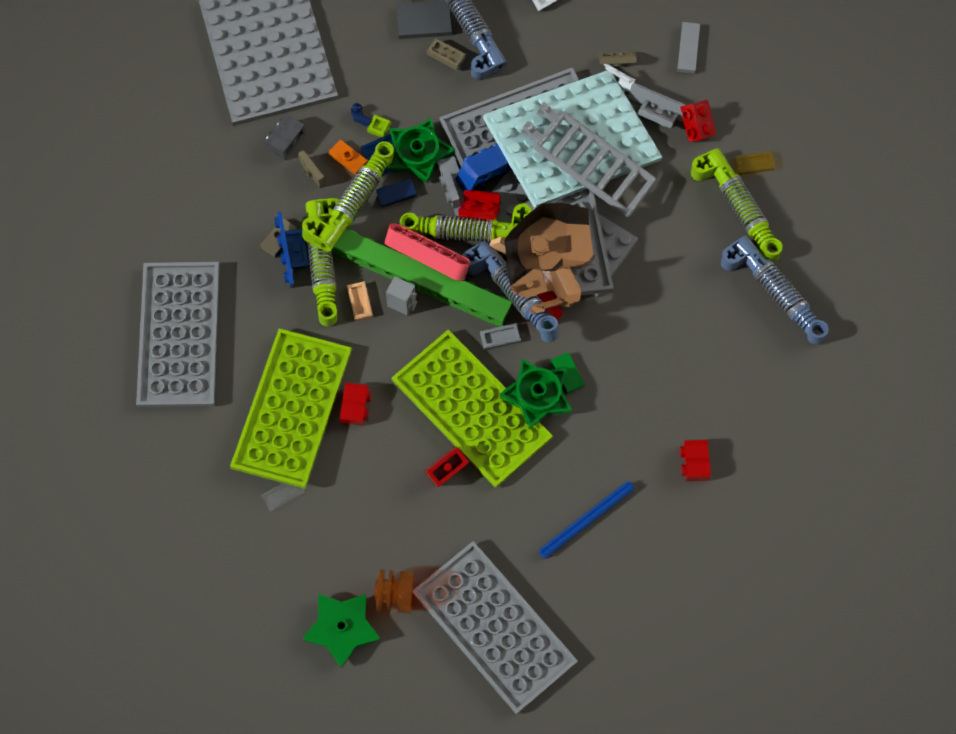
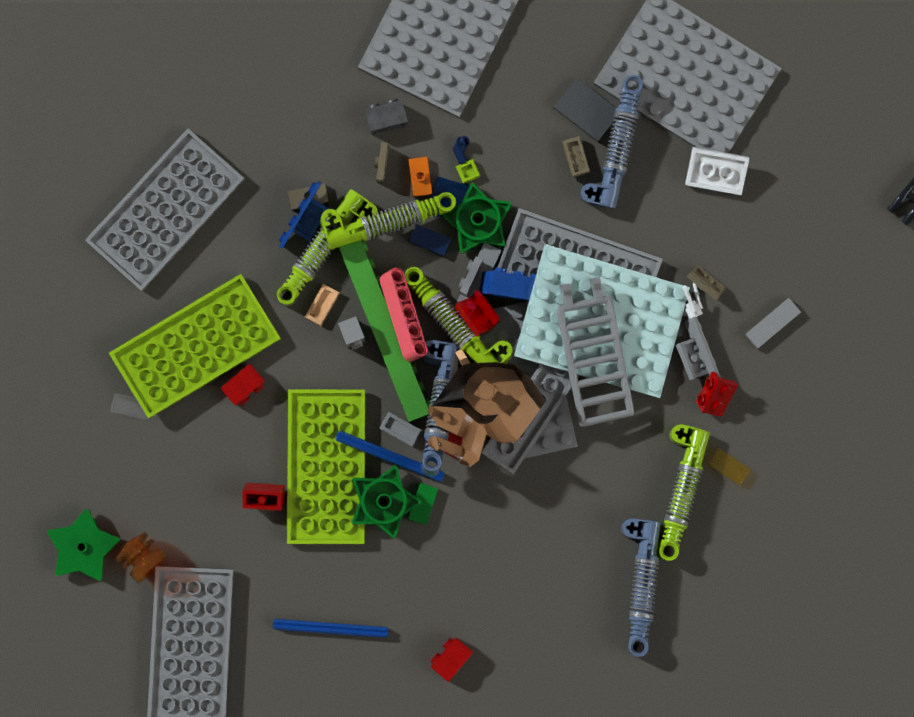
camera: 40 degrees right, 15 degrees up
none -> blue axle [335,431,444,482]

